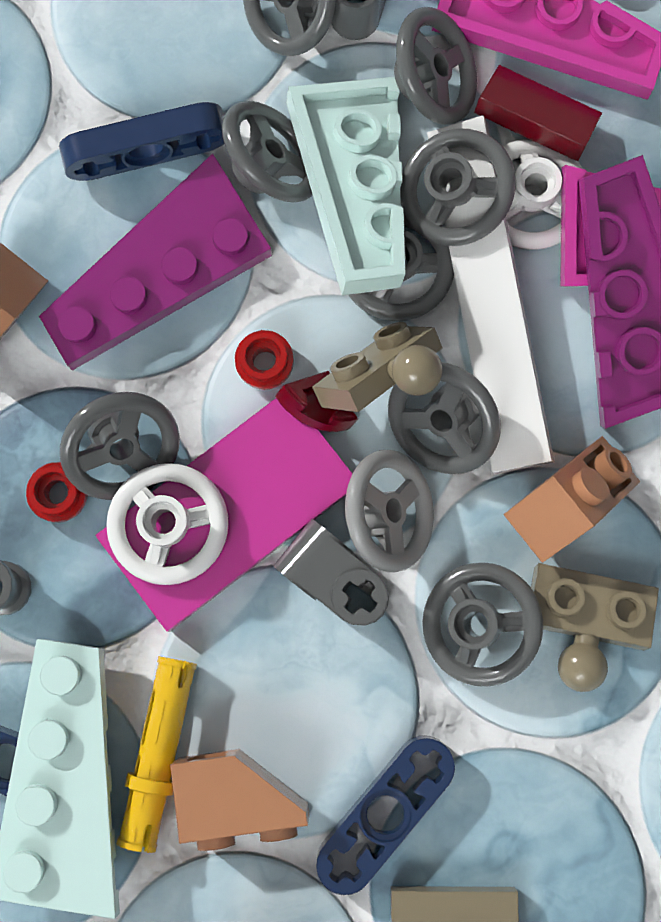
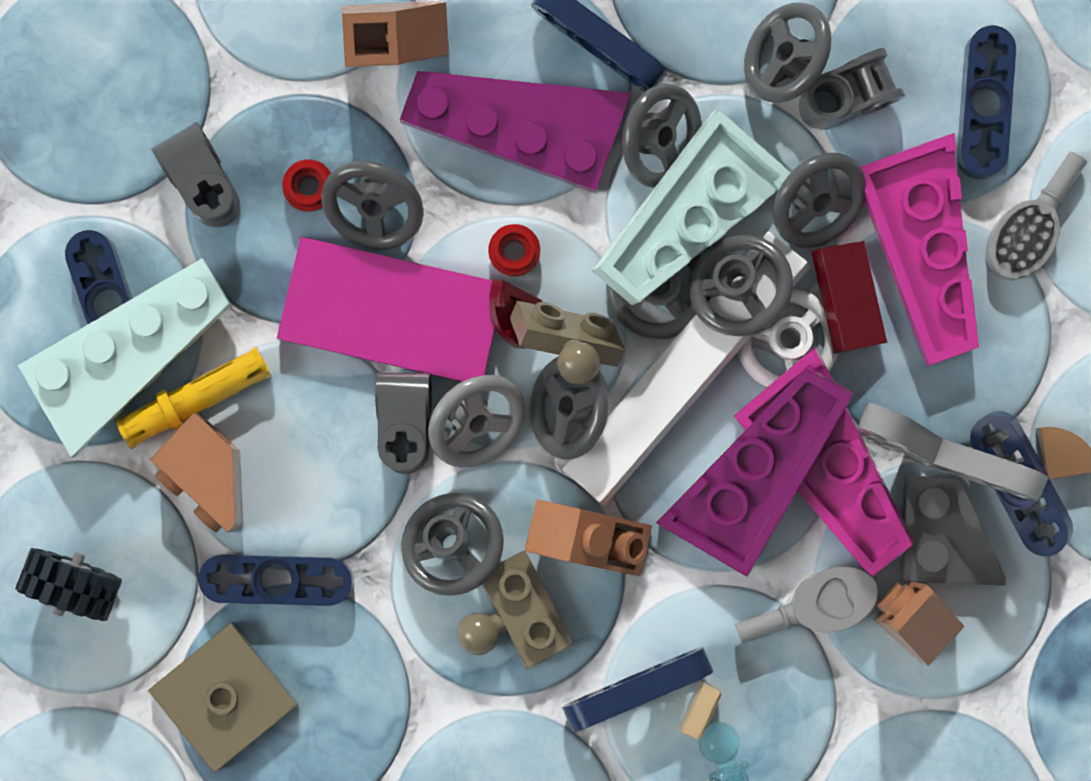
camera: 45 degrees right, 5 degrees up
white piece [107,463,228,585] -> none

